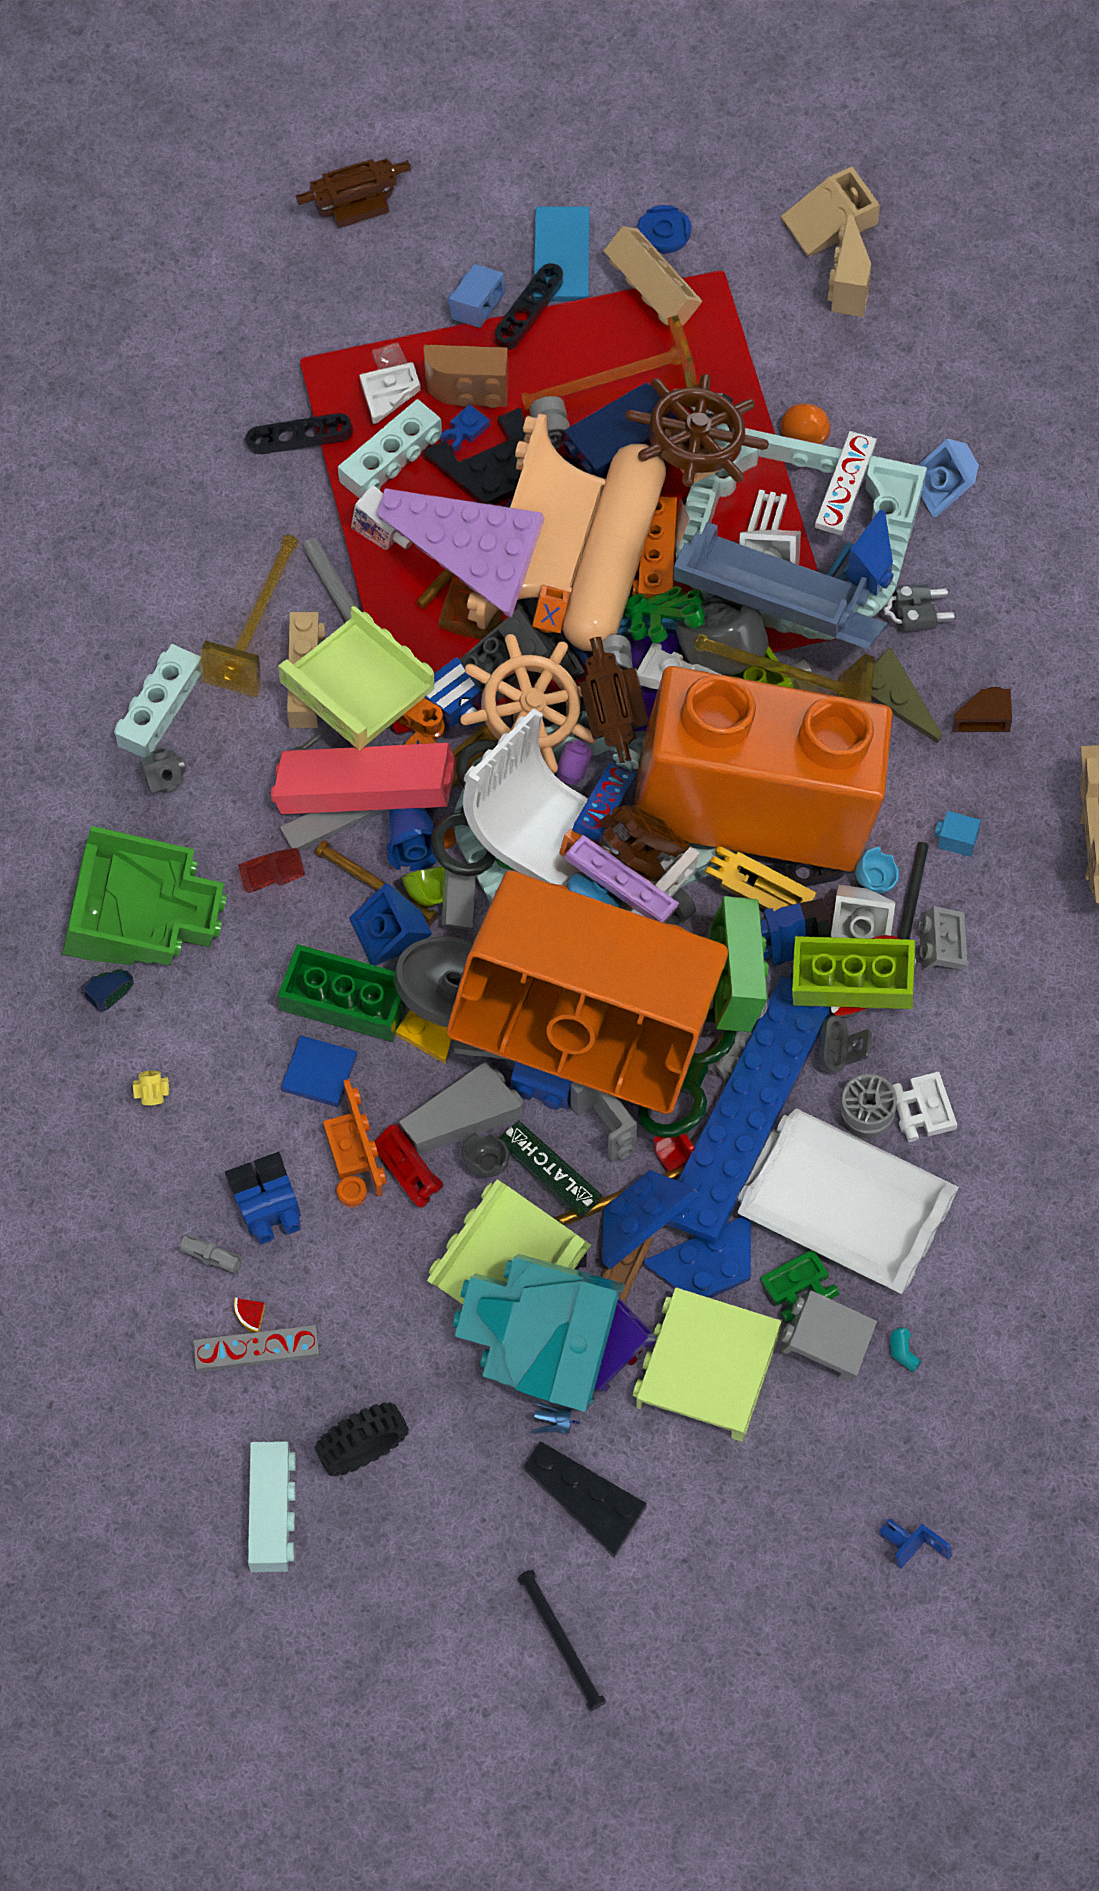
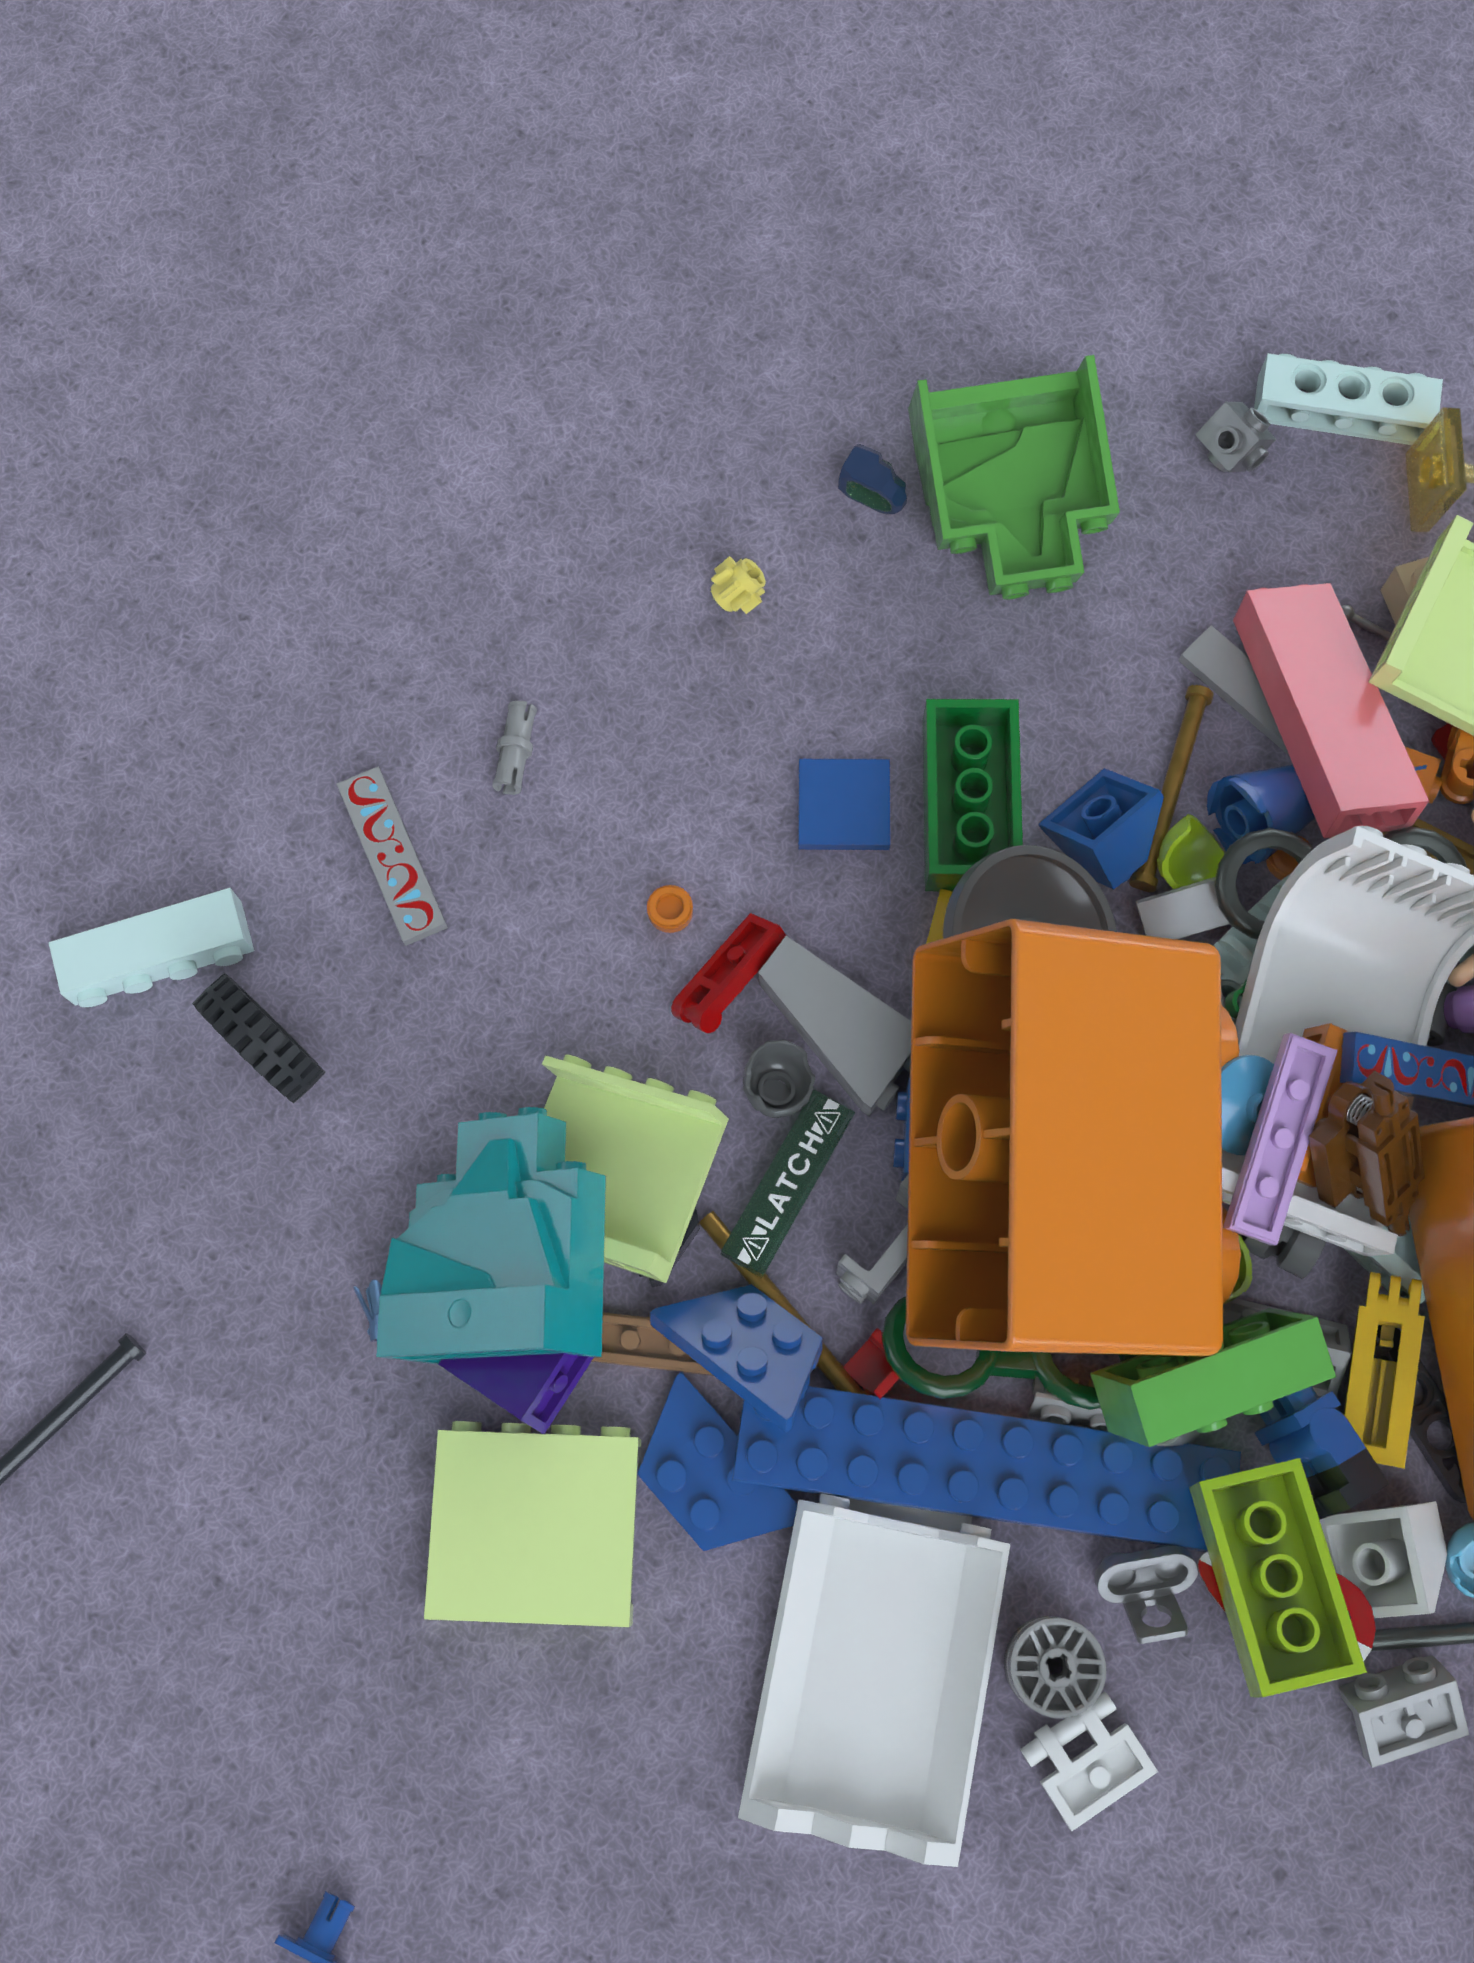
camera: 75 degrees right, 10 degrees up
blue hips [225,1151,301,1245] -> none
red tile [234,1298,265,1333] -> none
clear red slope [238,848,306,893] -> none
orange bracket [323,1079,387,1197] -> none
black wing [524,1441,647,1558] -> none
green plate [760,1250,840,1324] -> none
light grey panel [781,1290,877,1383] -> none
teal arm [889,1327,922,1373] -> none

